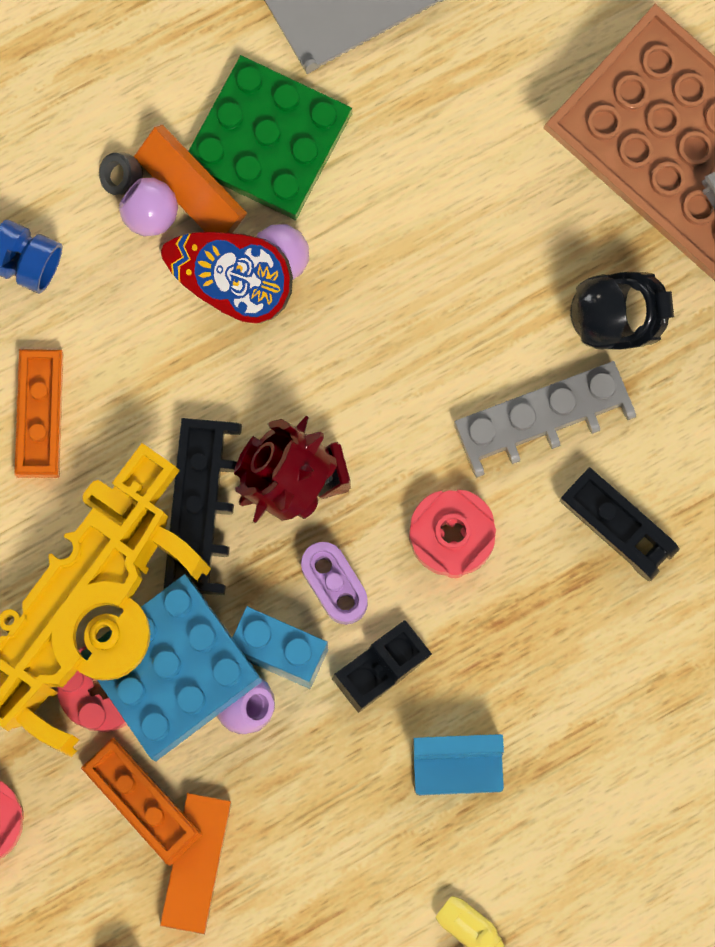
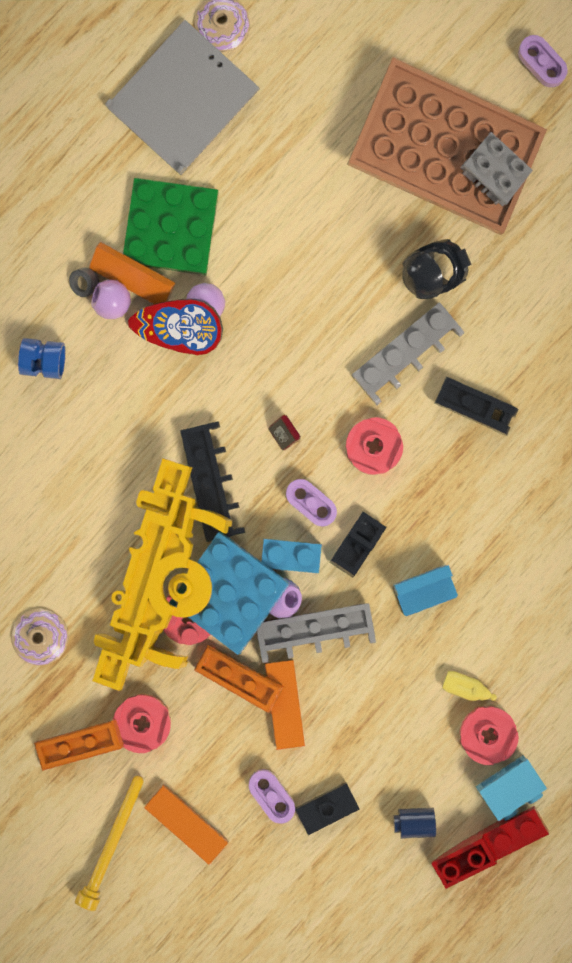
camera: 20 degrees left, 10 degrees up
orange tile [15,349,64,478] -> none
dark red brick [234,416,337,523] -> none
none -> light grey hinge [257,603,376,663]

